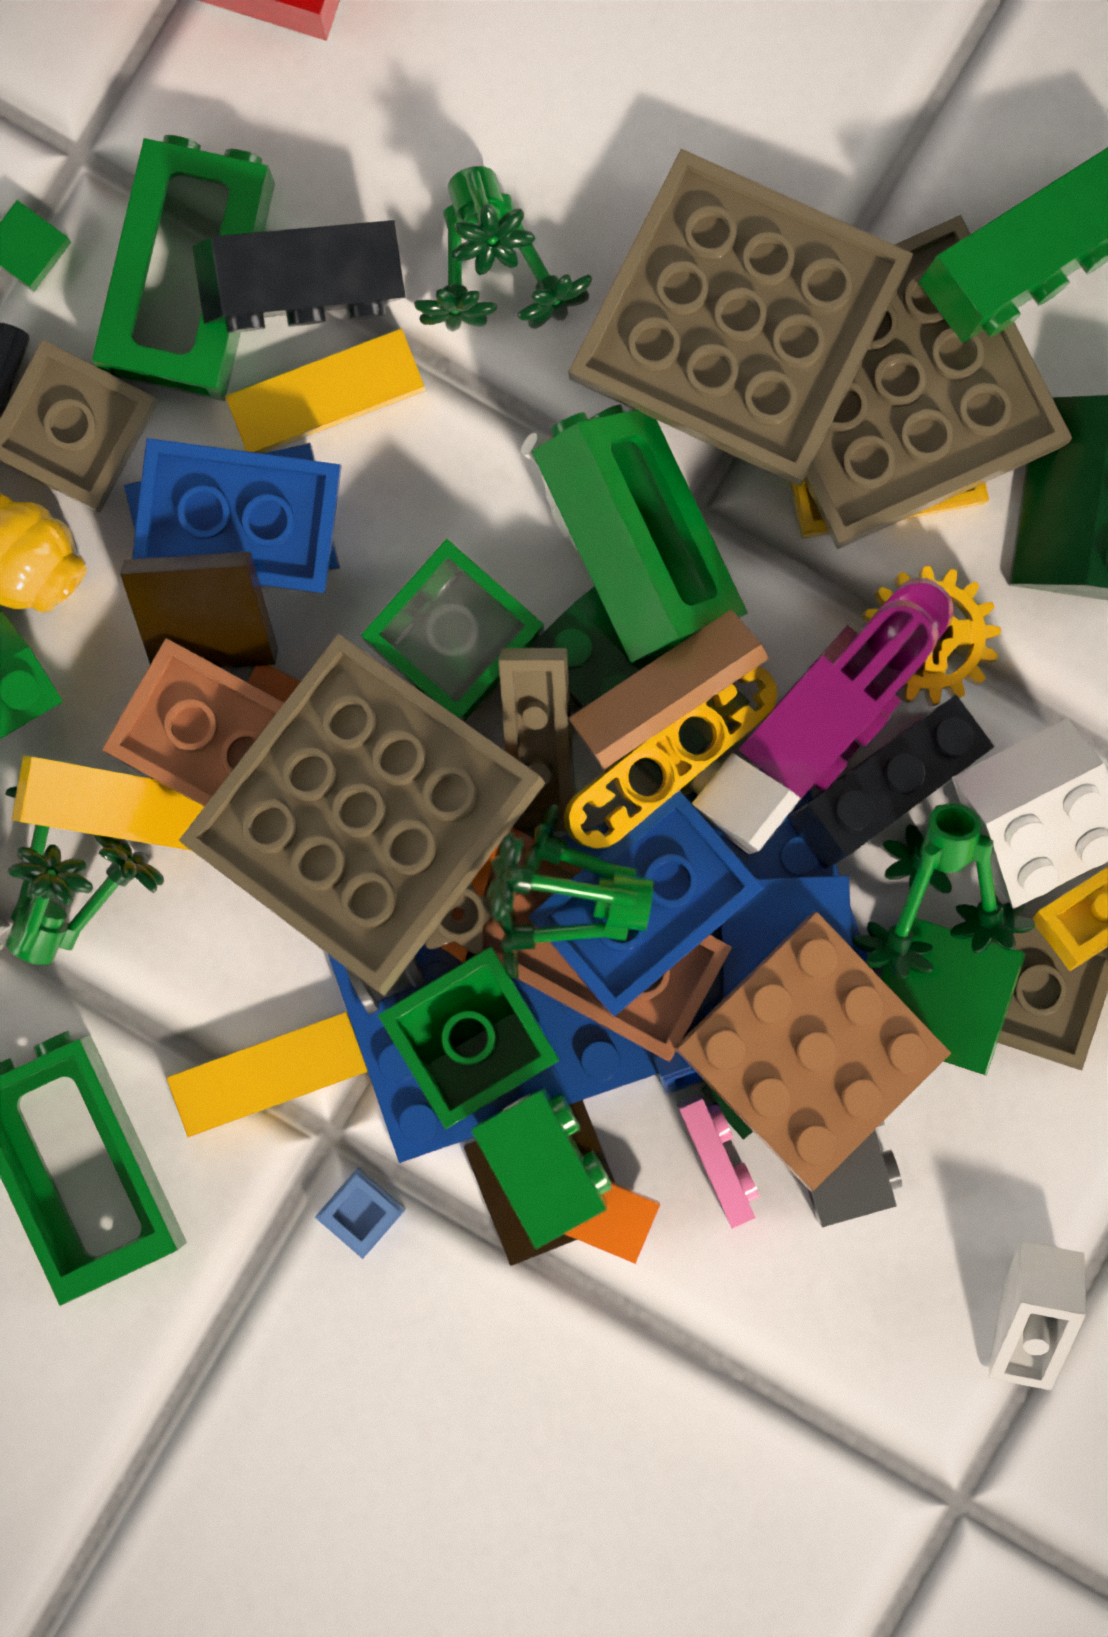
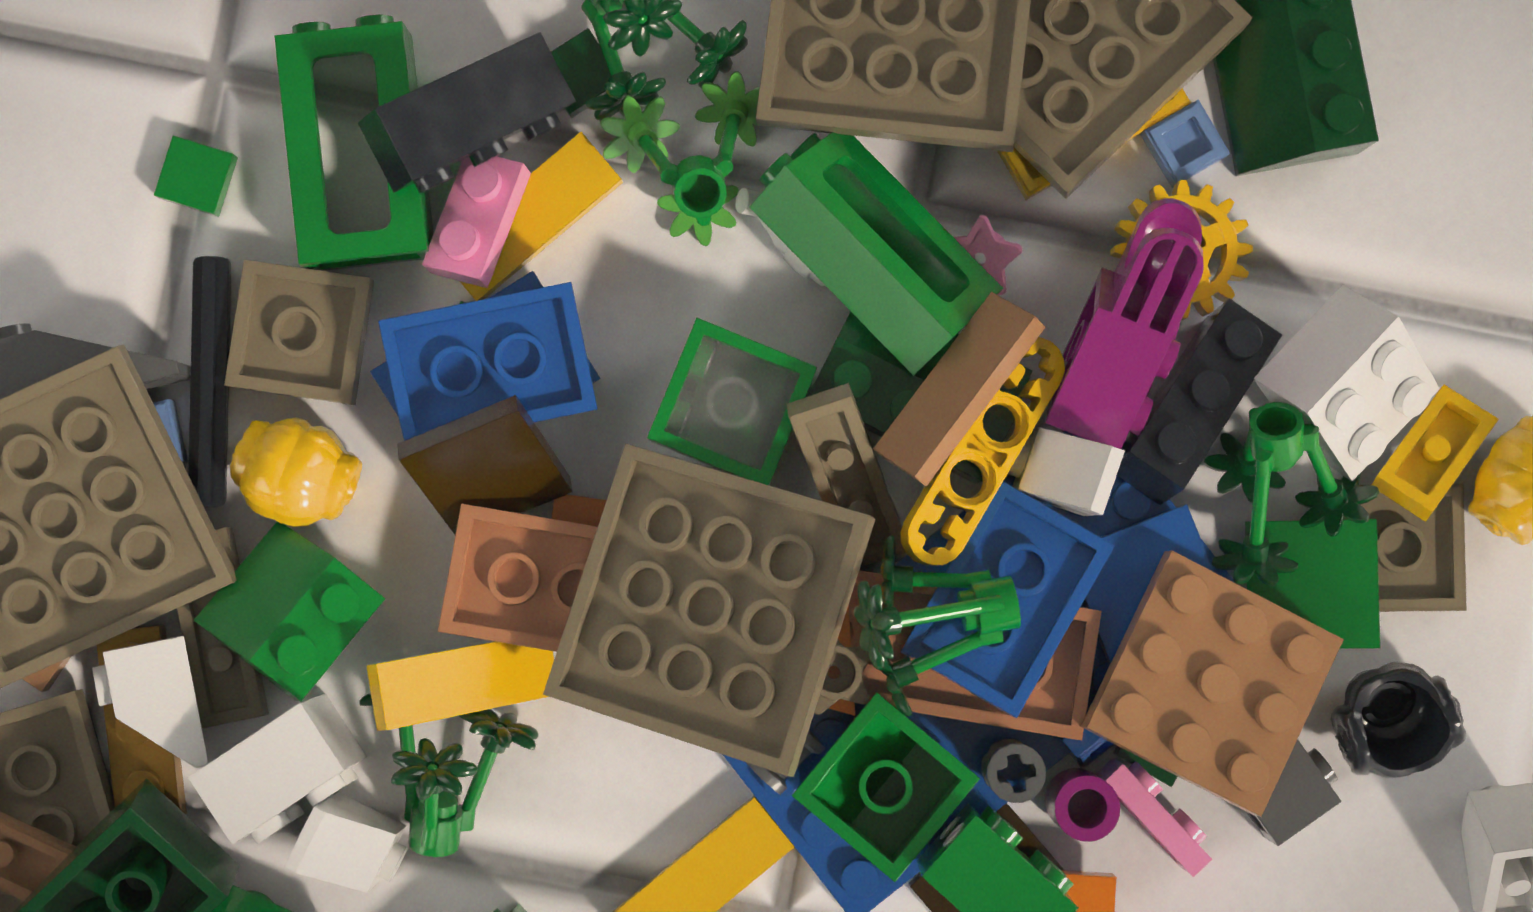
camera: 25 degrees left, 0 degrees up
none -> bright pink plate [422,157,531,288]
none -> dark green tile [551,28,611,118]
none -> bright green plant [600,71,760,246]
none -> bright pink plate [954,215,1022,295]
none -> dark grey bush [981,738,1046,803]
none -> magenta brick [1045,768,1120,842]
none -> medium blue tile [1140,99,1230,188]
none -> black hair [1330,662,1466,778]

